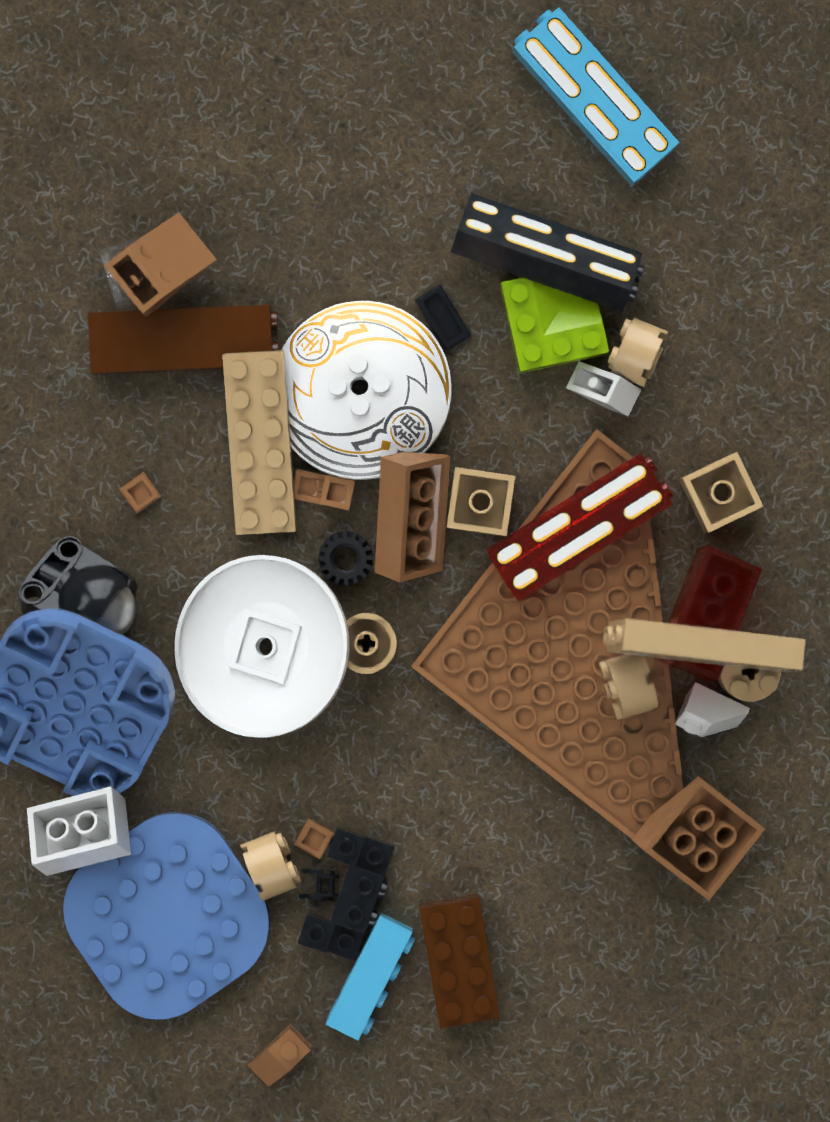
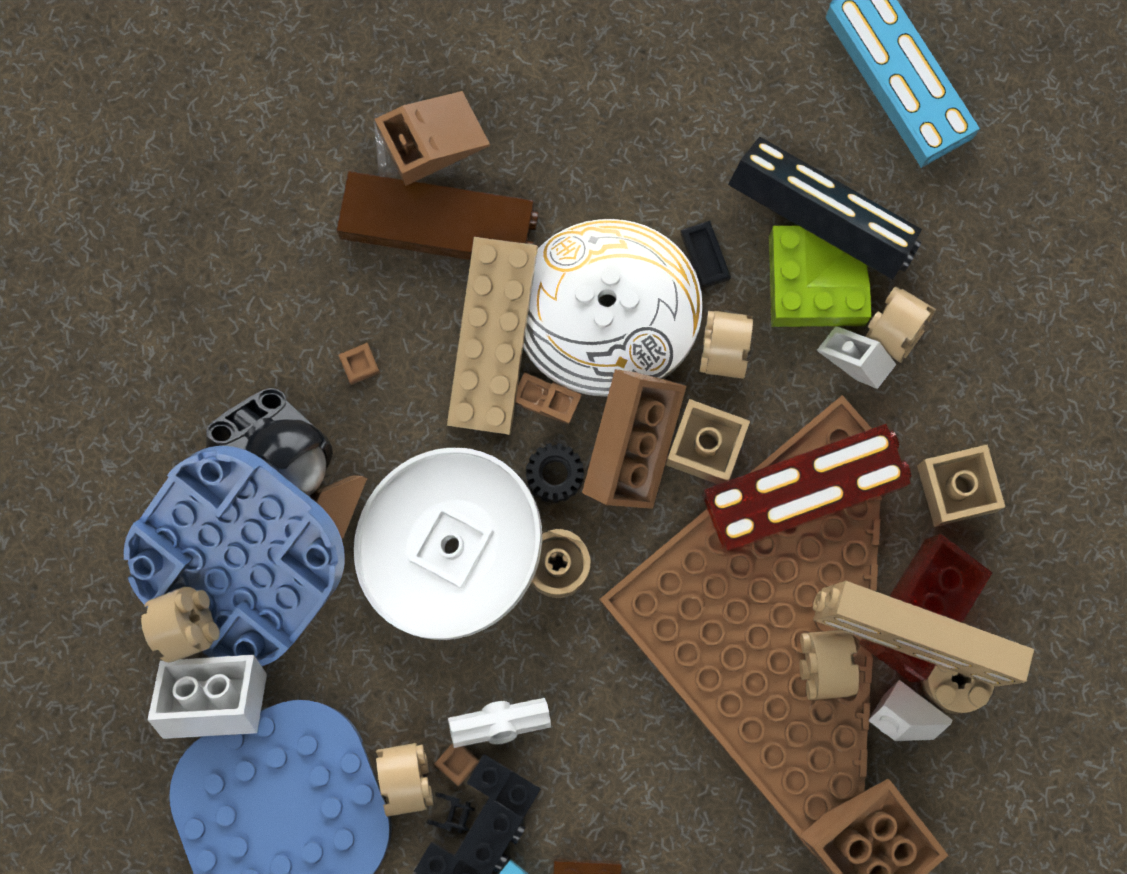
camera: 10 degrees right, 10 degrees down
none -> tan brick [141,587,220,663]
none -> medium nougat slope [310,476,367,538]
none -> white piece [448,698,551,748]
none -> tan brick [699,311,753,379]

